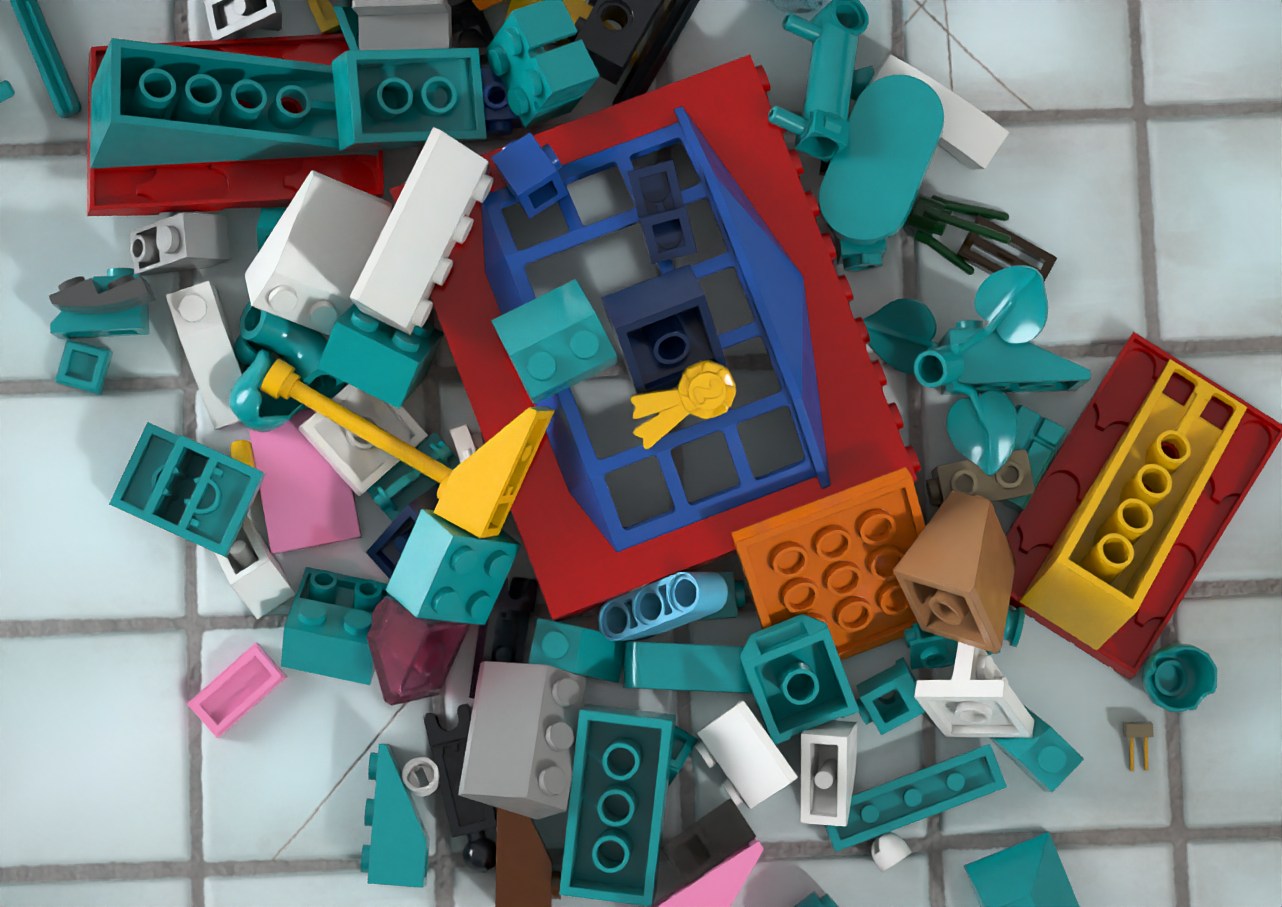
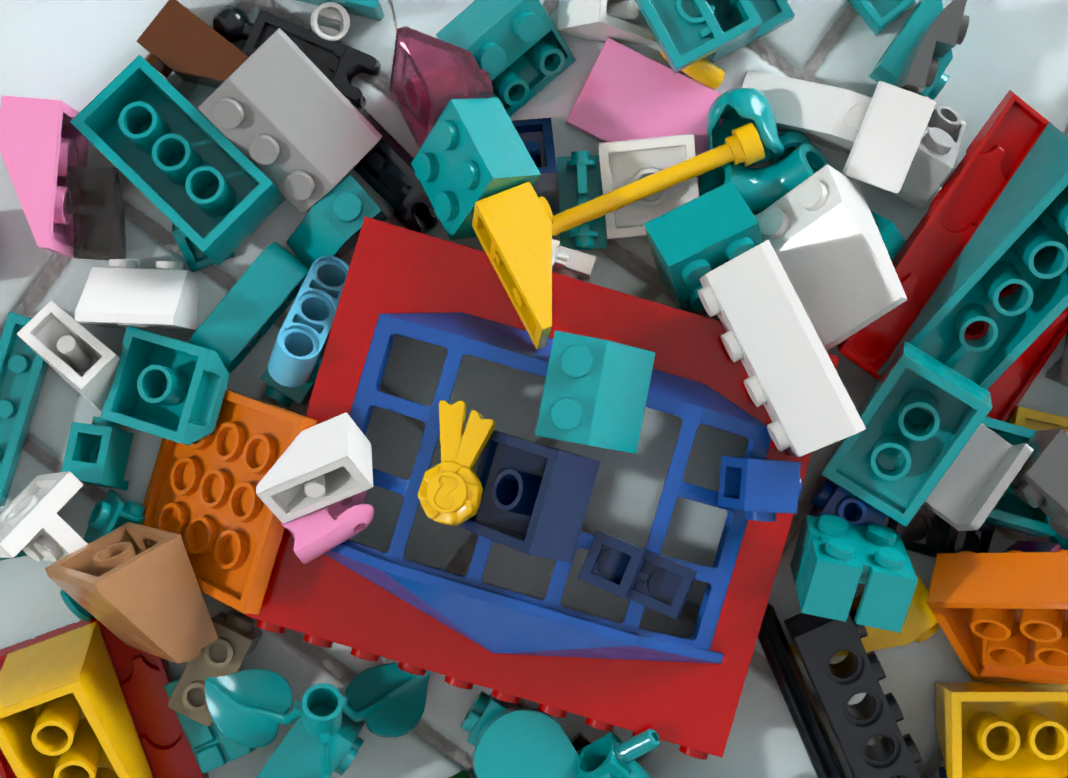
camera: 130 degrees right, 5 degrees up
none -> white slope [256,412,373,524]
none -> bright pink piece [281,491,375,564]
none -> white slope [842,81,936,194]

